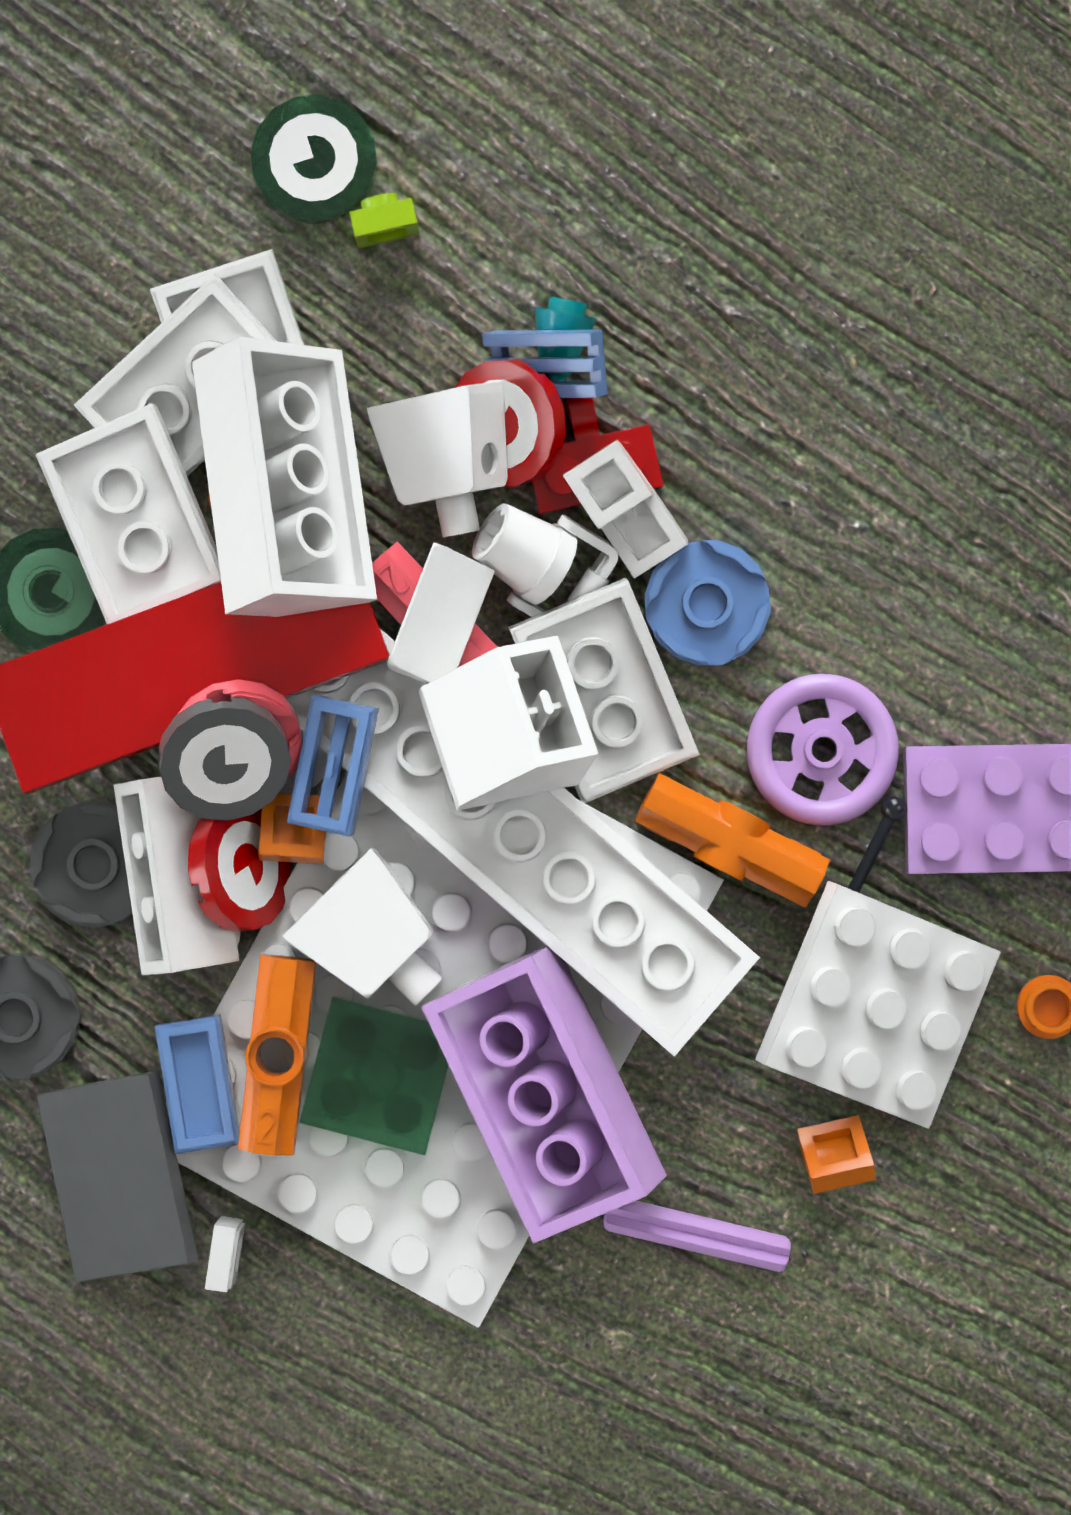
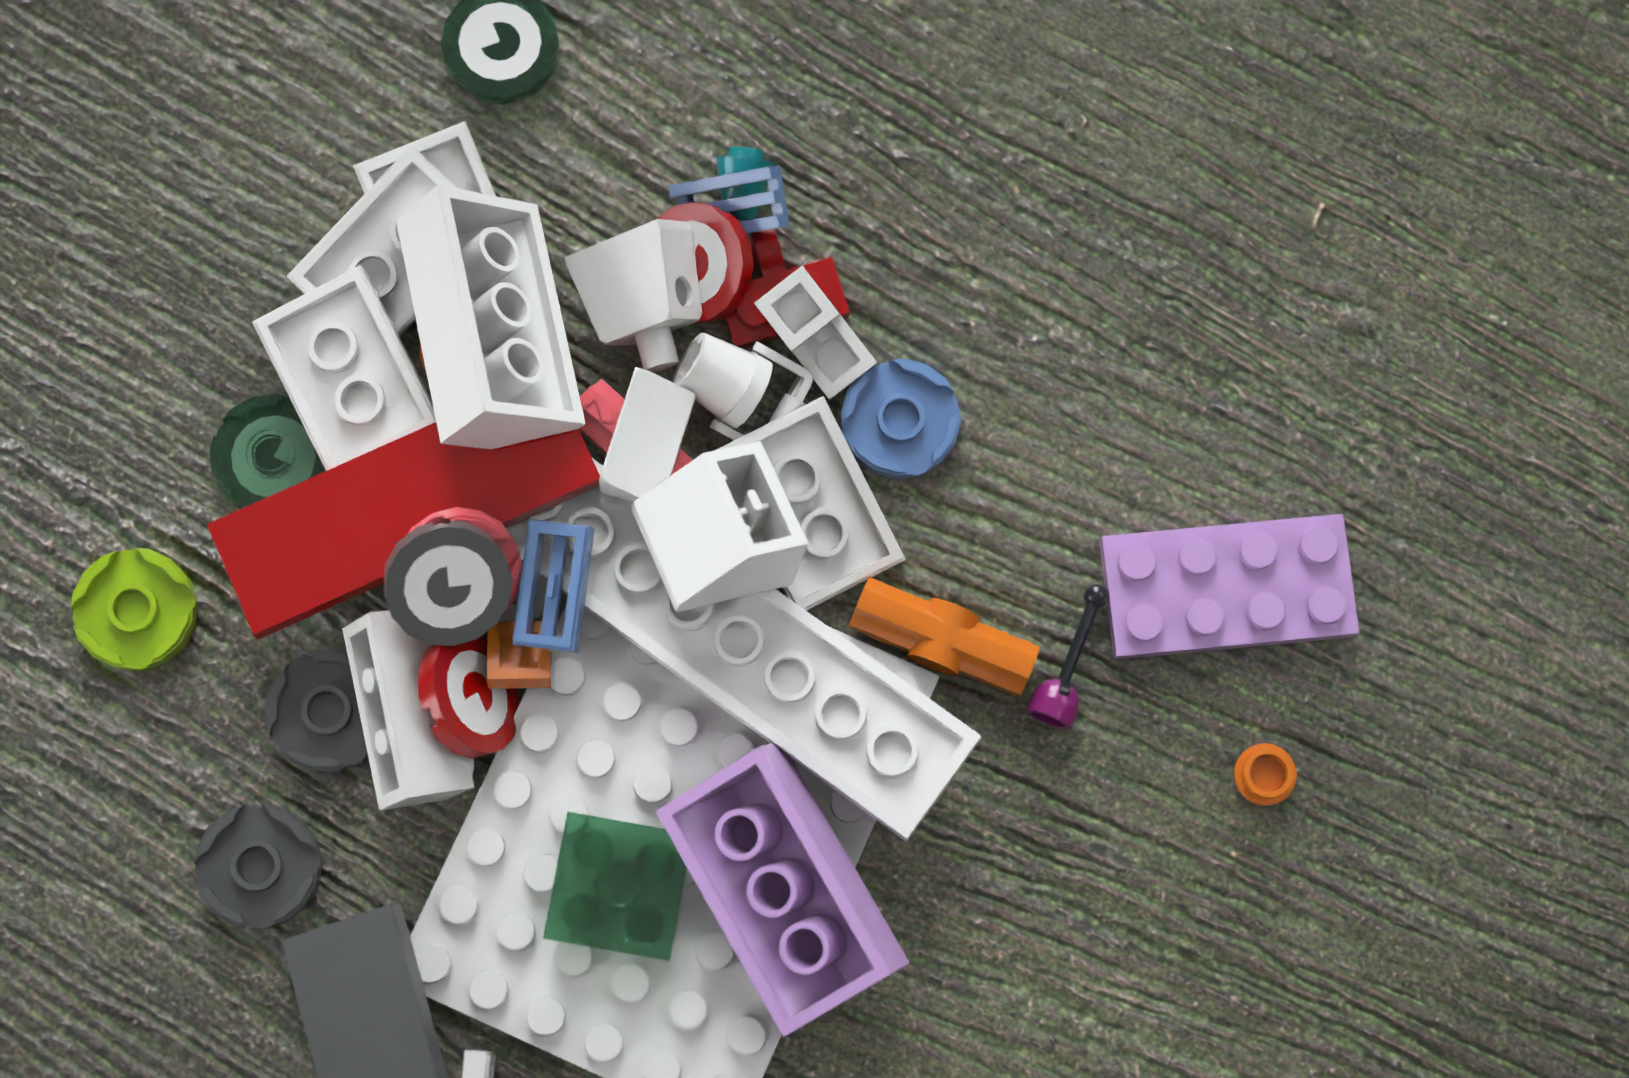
camera: 10 degrees left, 10 degrees down
medium blue tile [155,1014,240,1154] -> none
orange piece [238,954,317,1156] -> none
white torso [282,847,443,1006] -> none
lime plate [349,193,420,249] -> none
lavender axle [603,1201,791,1272] -> none
lavender plate [747,674,899,826] -> none
white plate [755,881,1001,1129] -> none
orange plate [797,1115,876,1194] -> none

